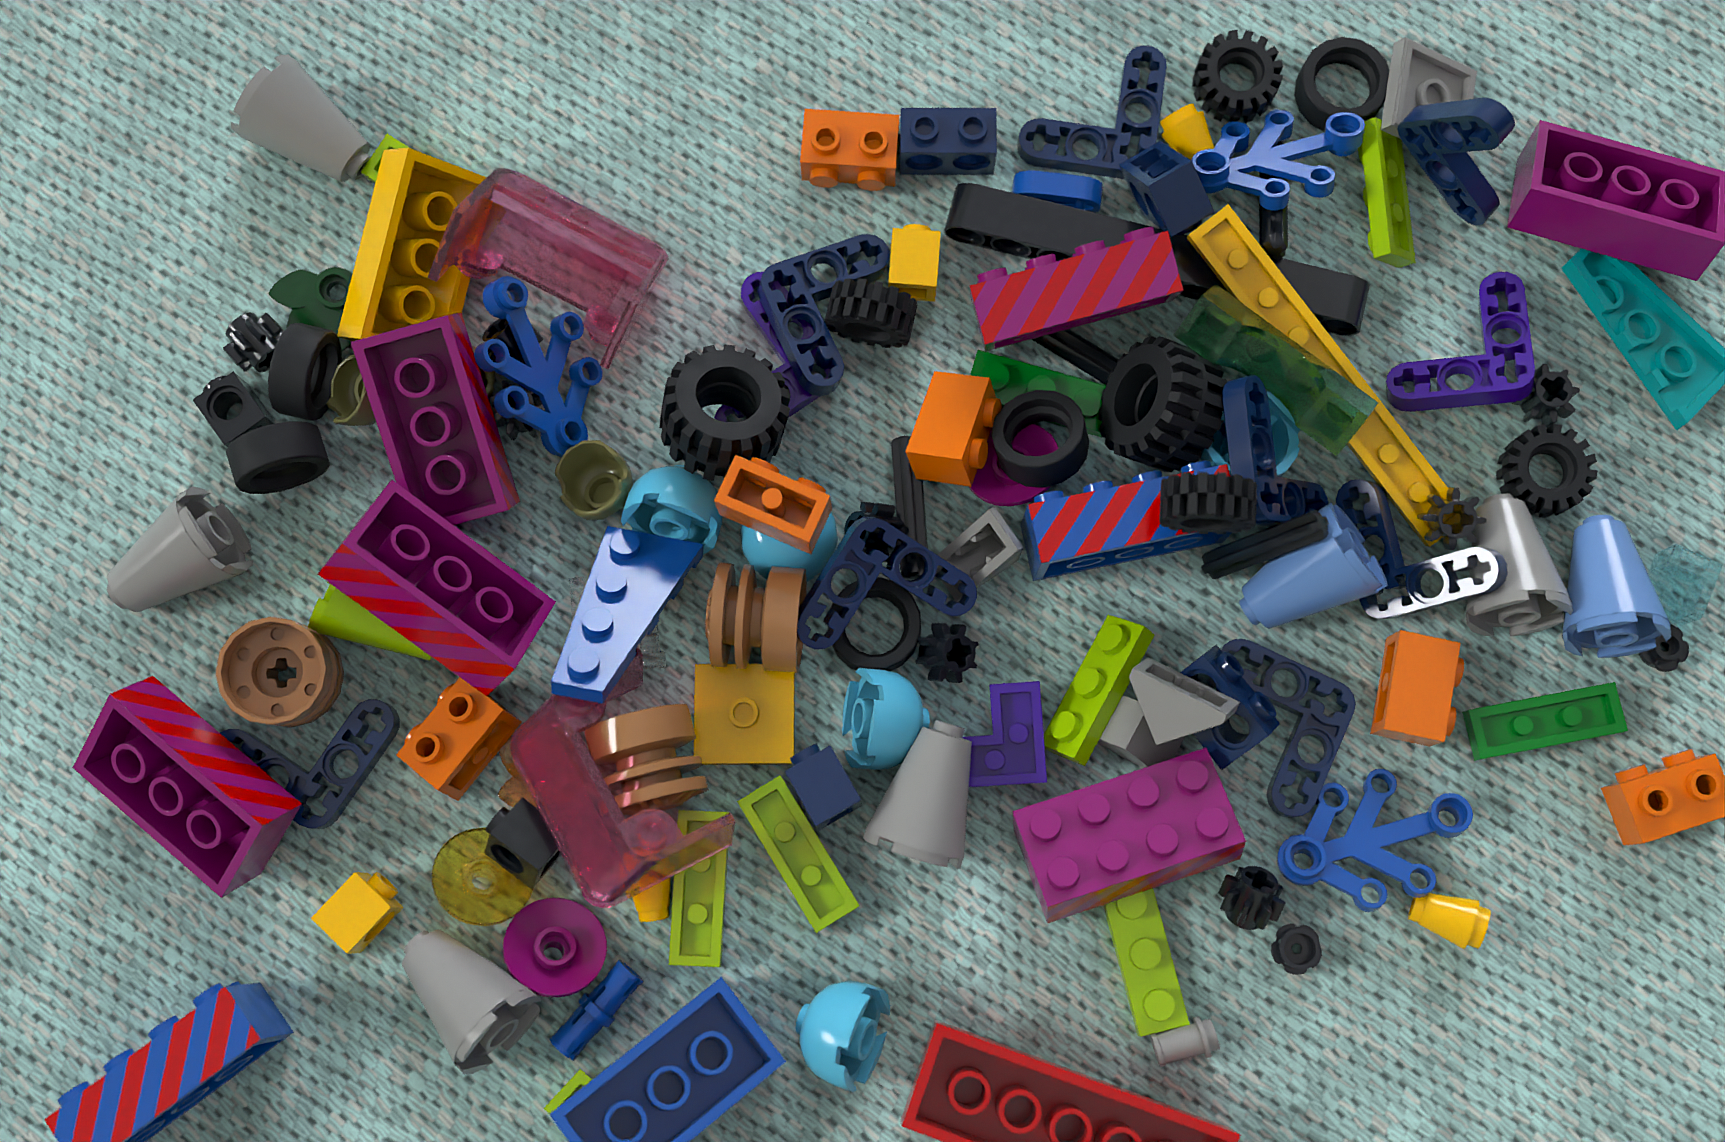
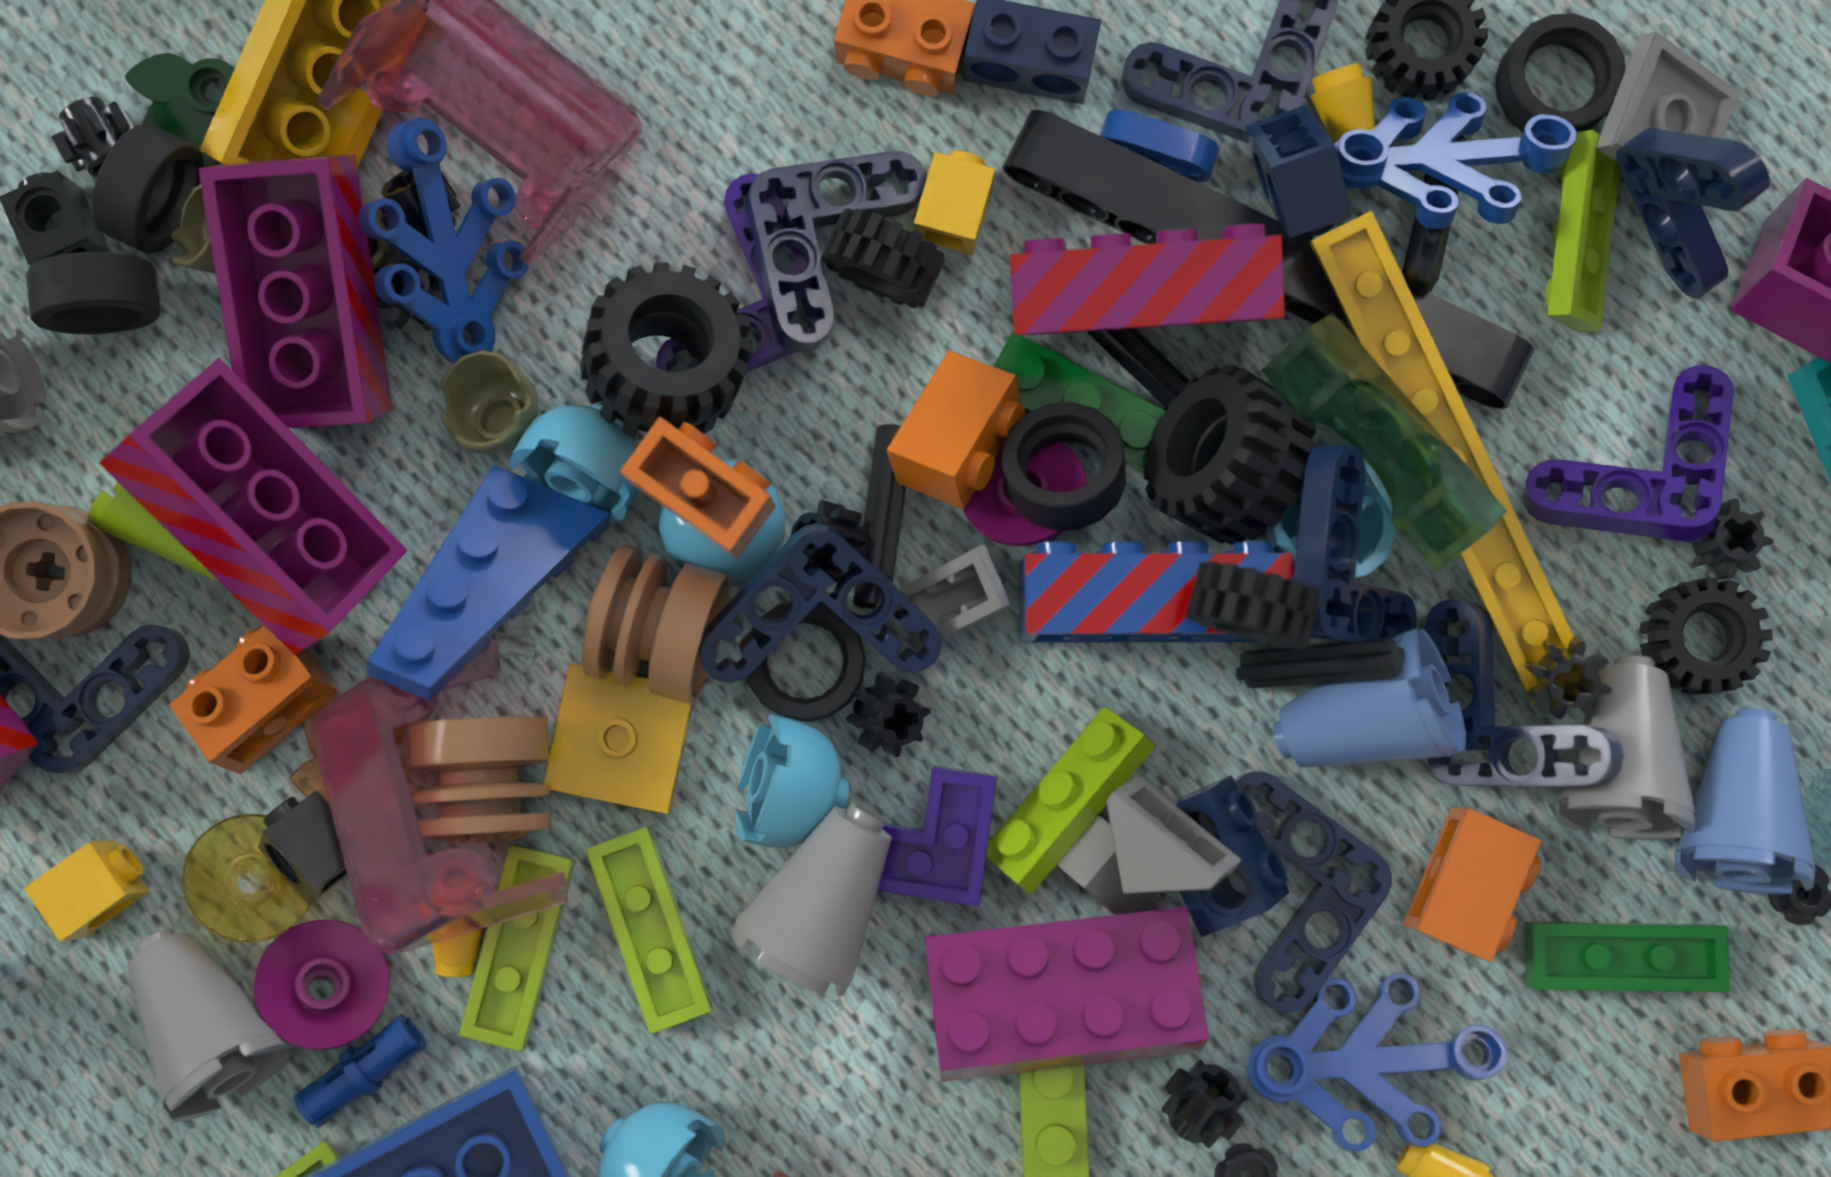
camera: 10 degrees right, 5 degrees up
dark blue brick [785,743,862,831] -> none

